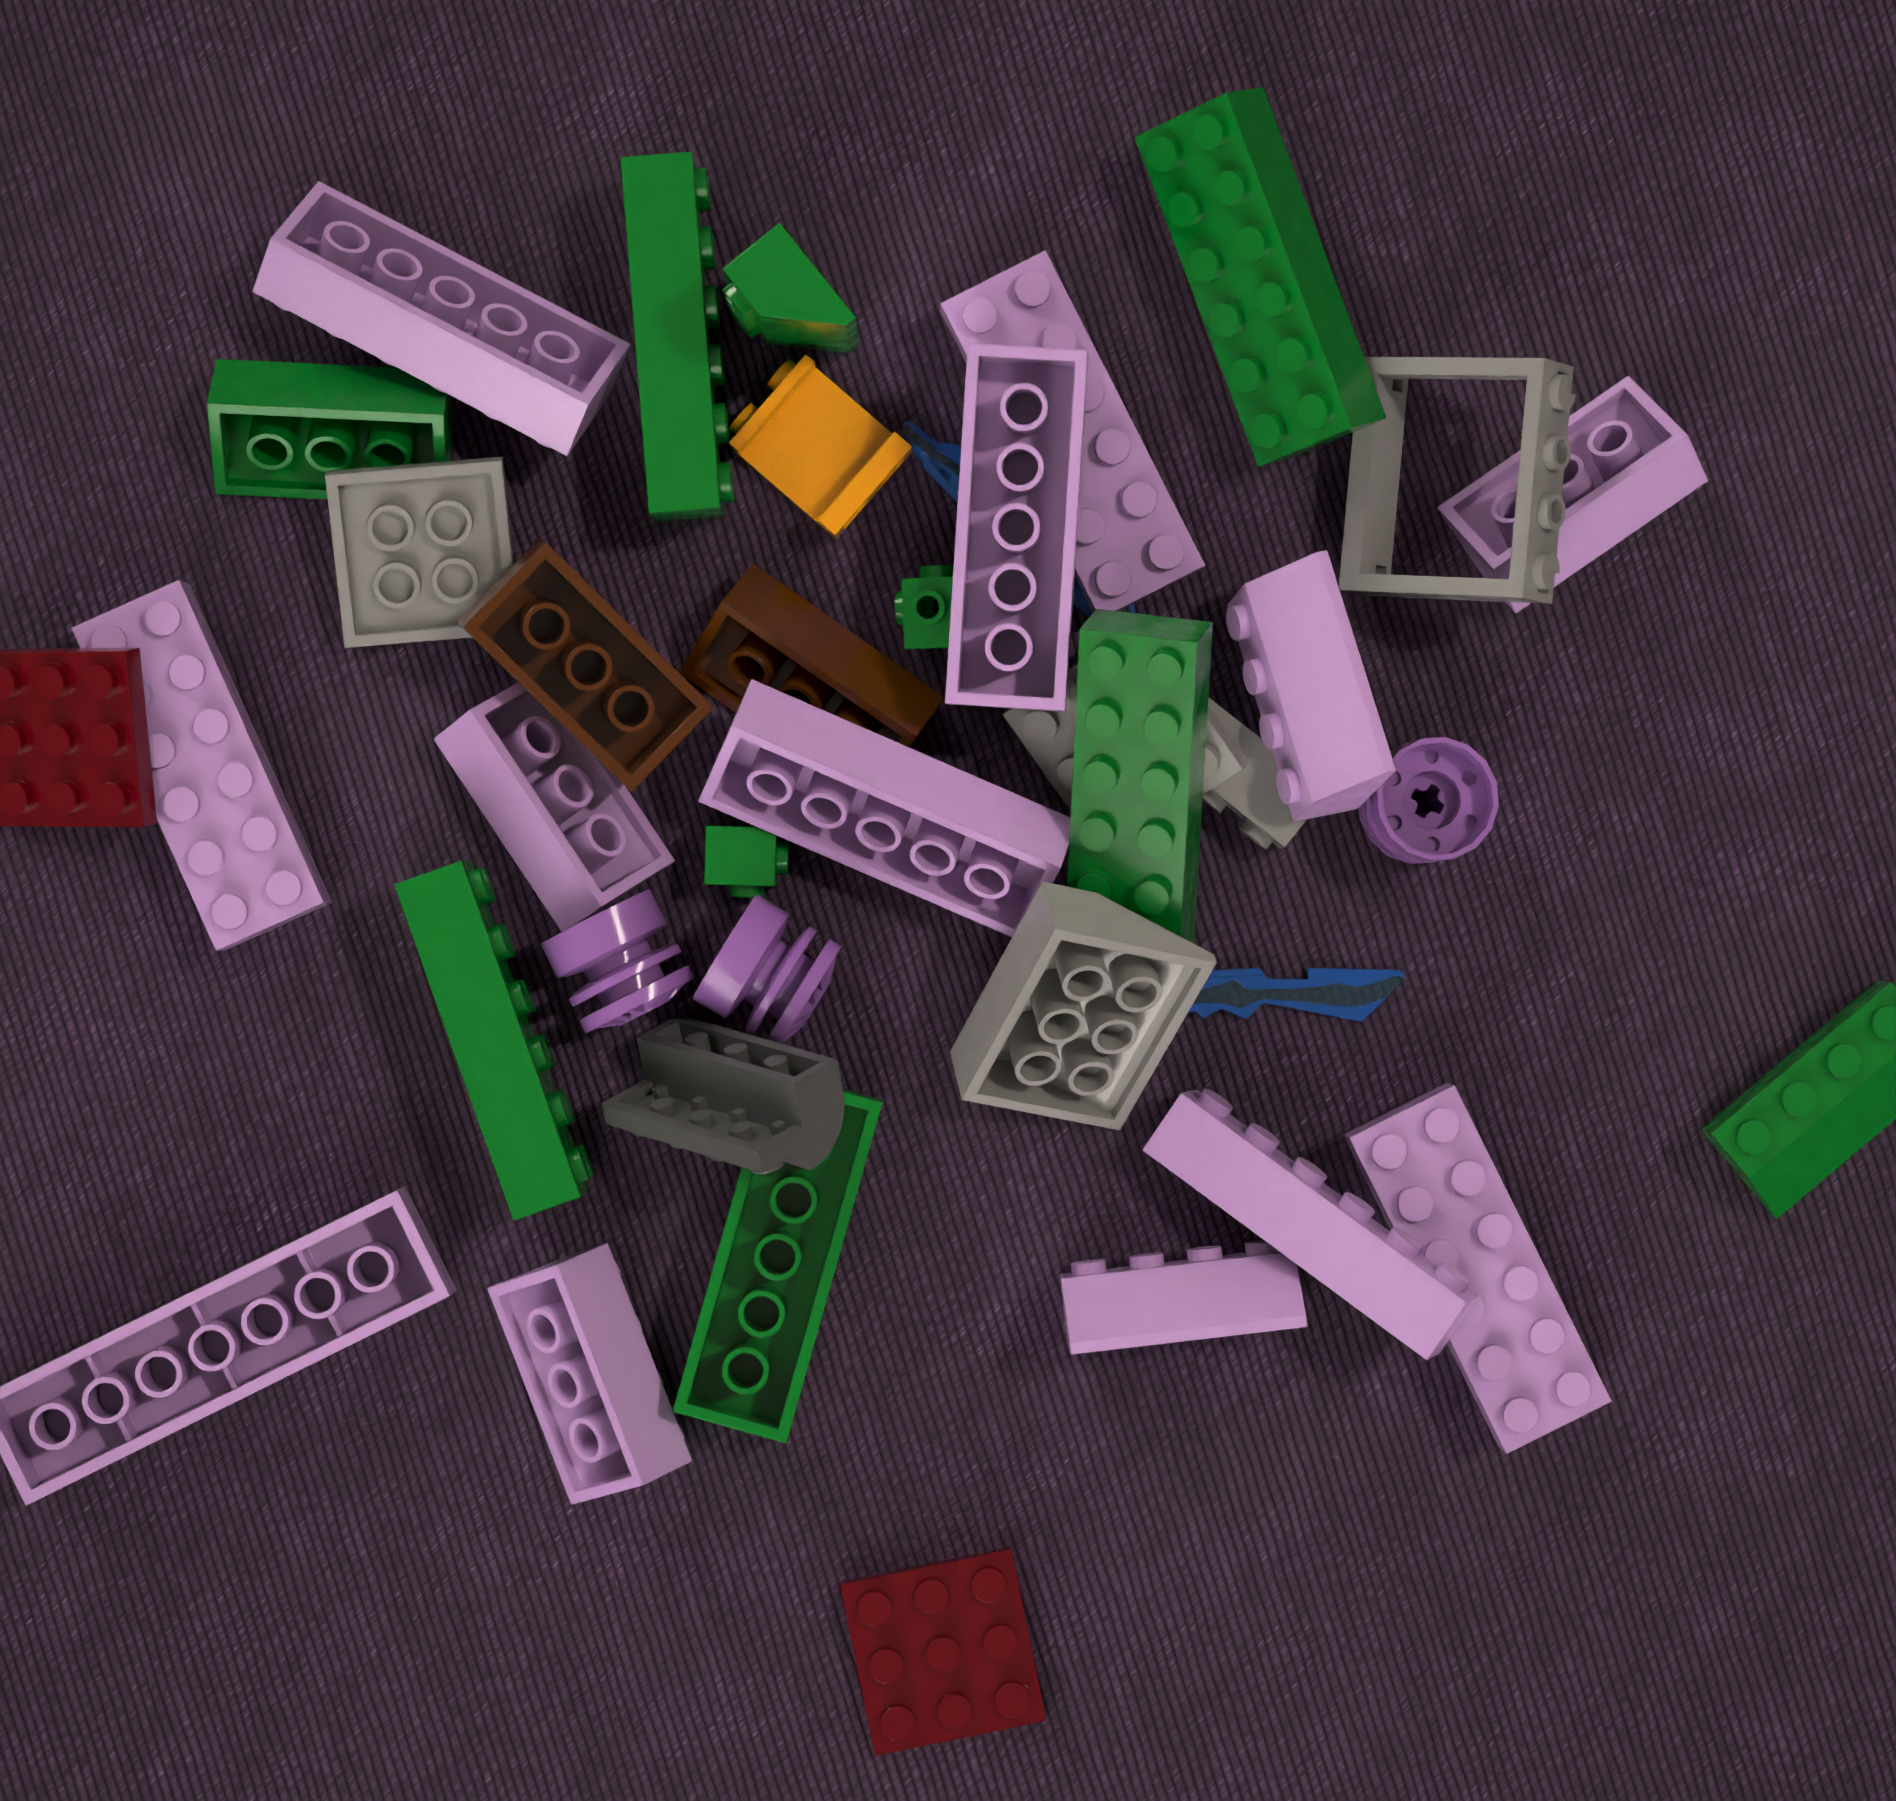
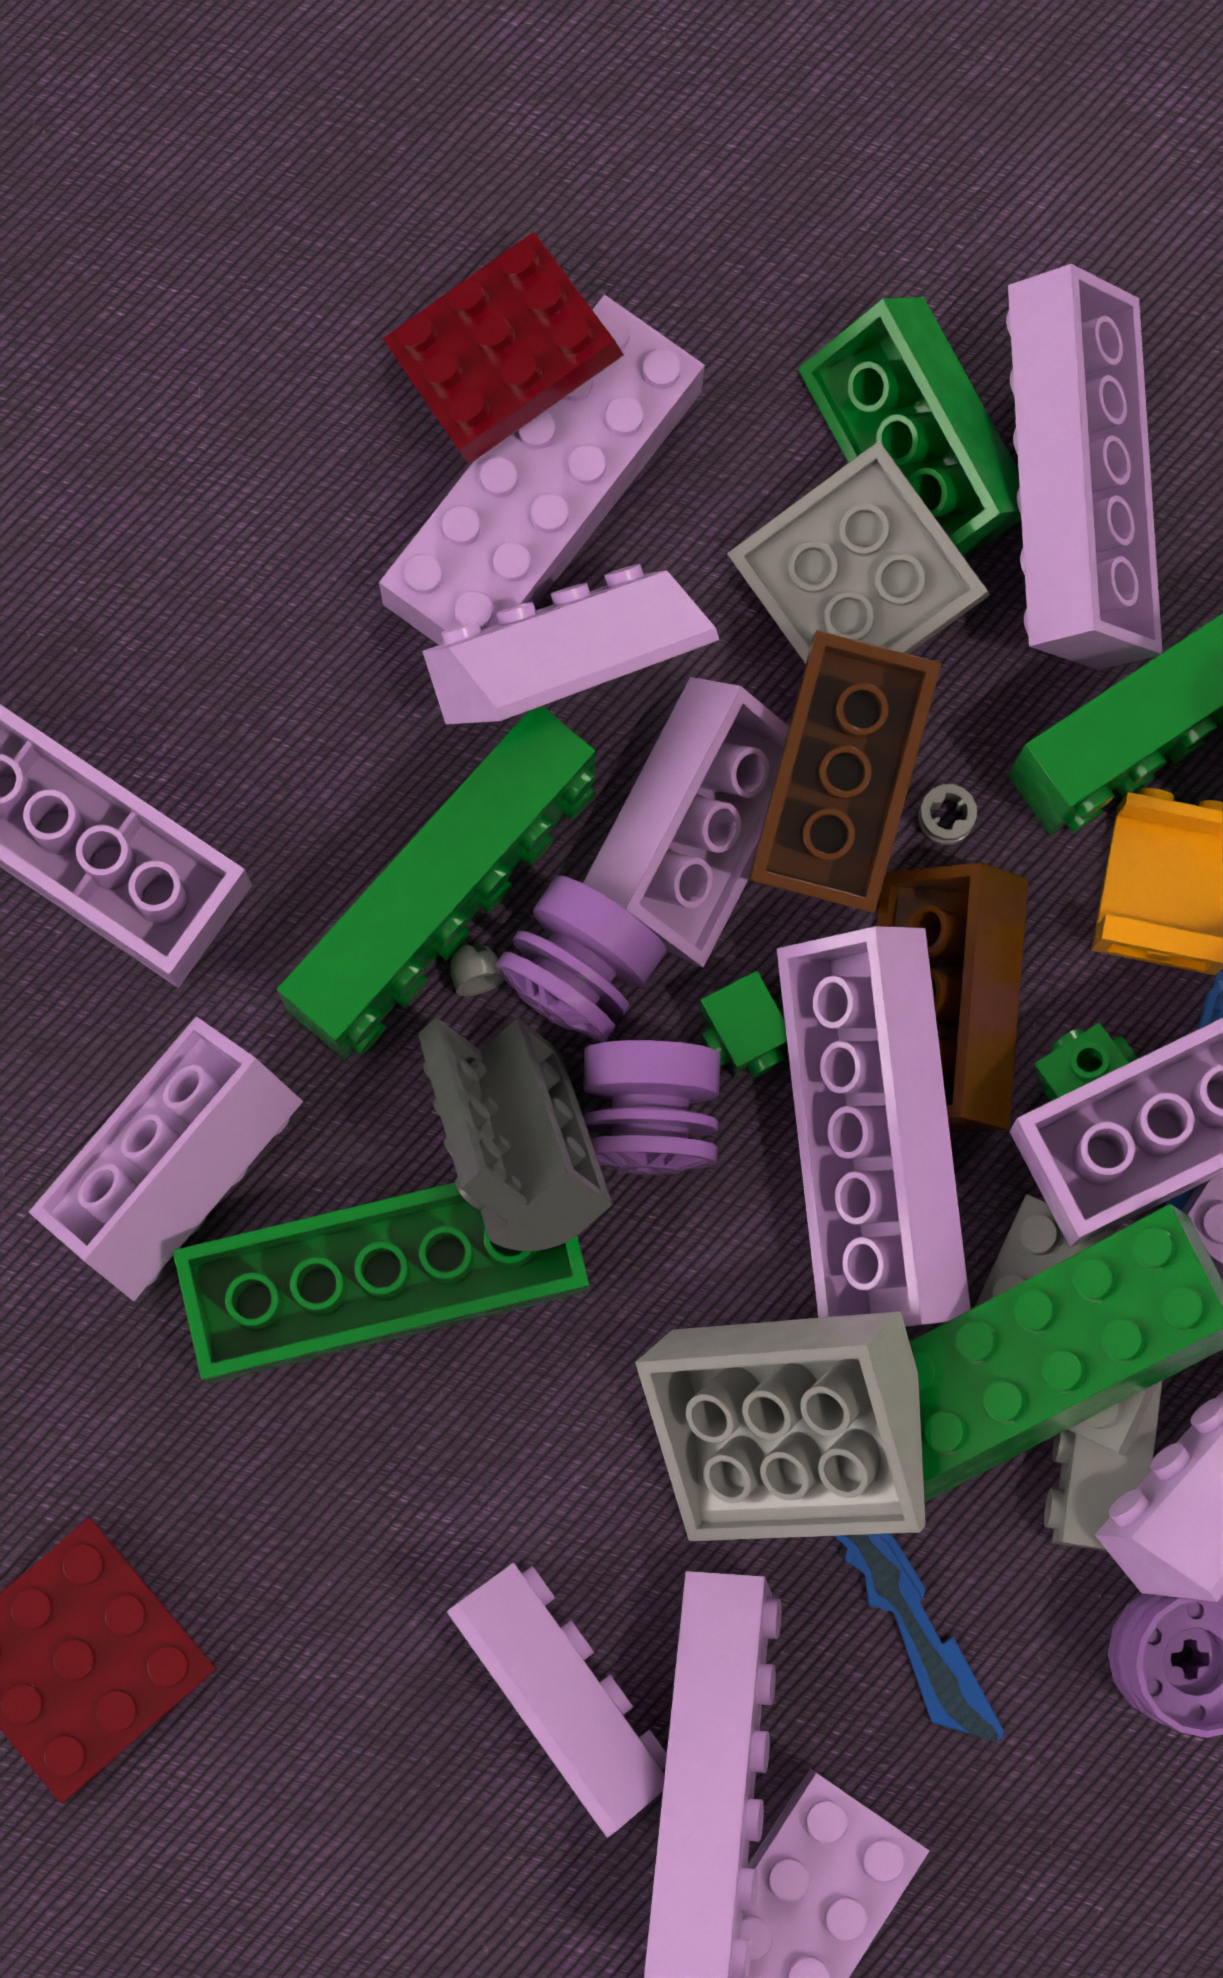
camera: 55 degrees right, 10 degrees down
none -> lavender slope [422,564,719,724]
none -> light grey hinge [450,943,504,996]
none -> light grey bush [918,784,977,845]

